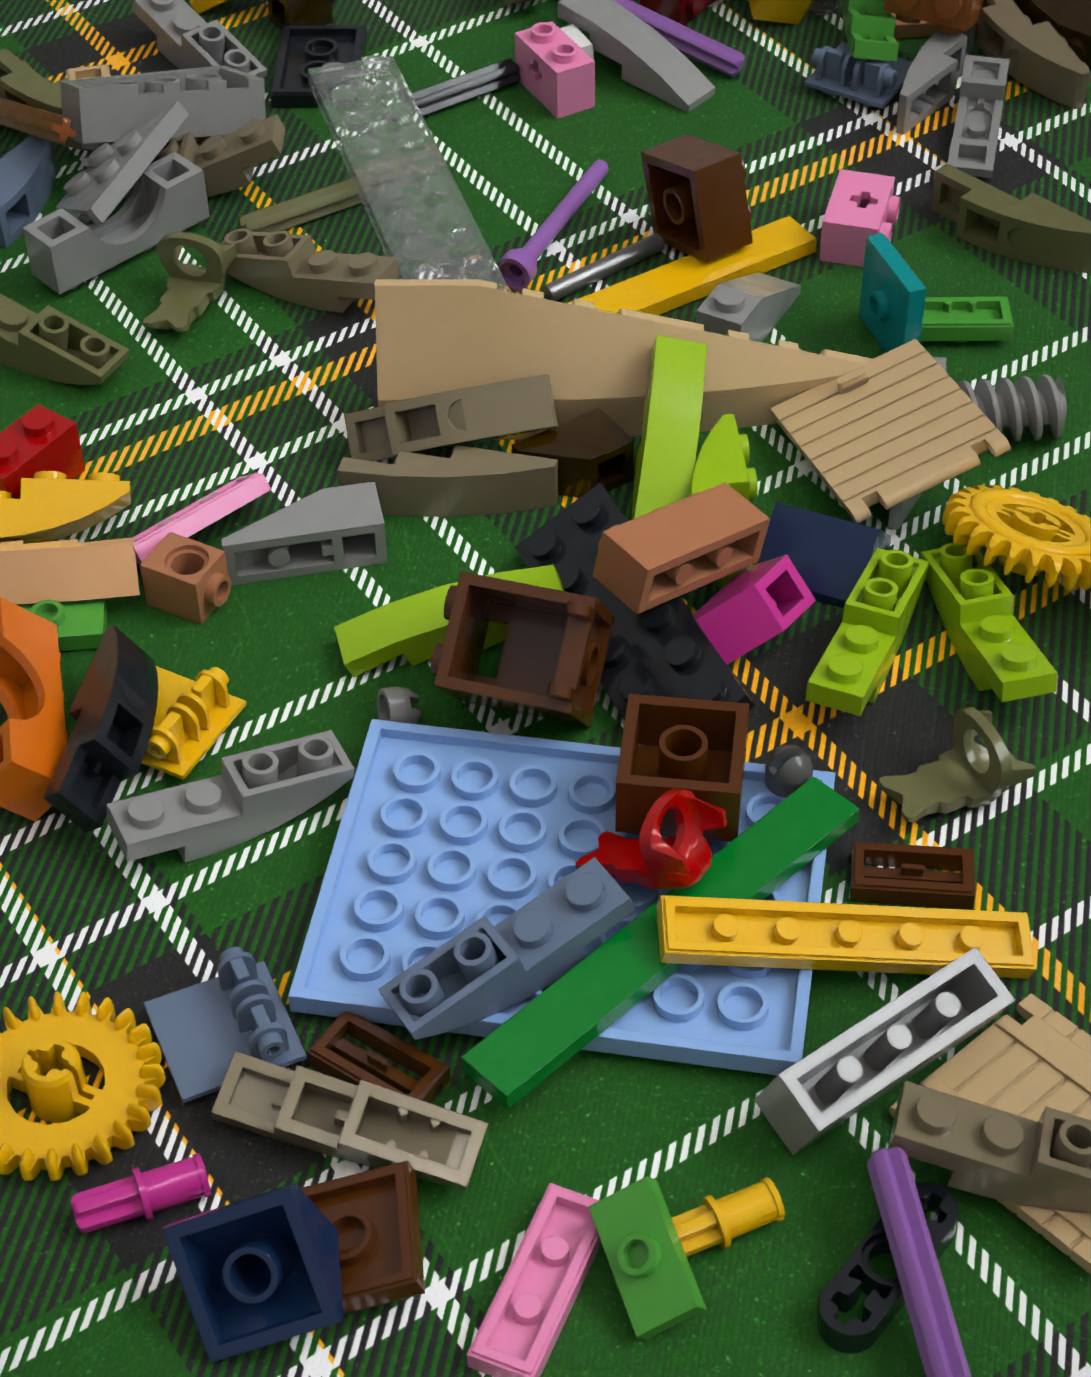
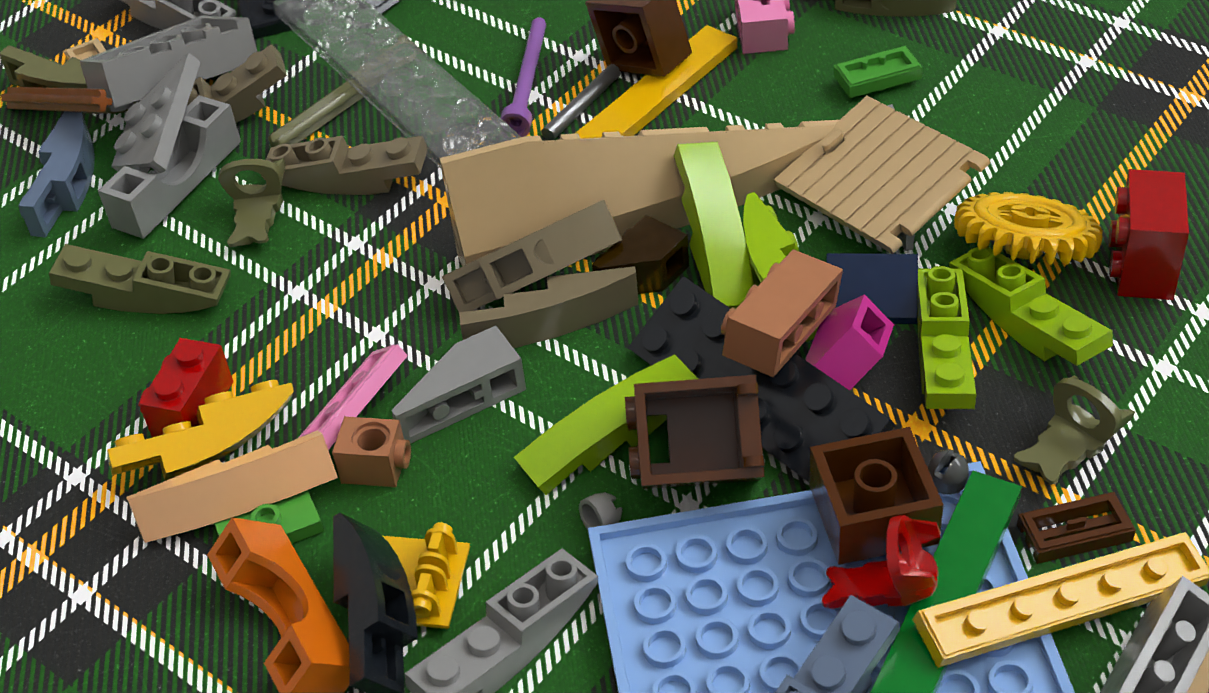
camera: 15 degrees left, 0 degrees up
light grey slope [696,272,801,343] -> none
teal plate [859,233,927,352] -> none
light grey piece [957,374,1067,442] -> none

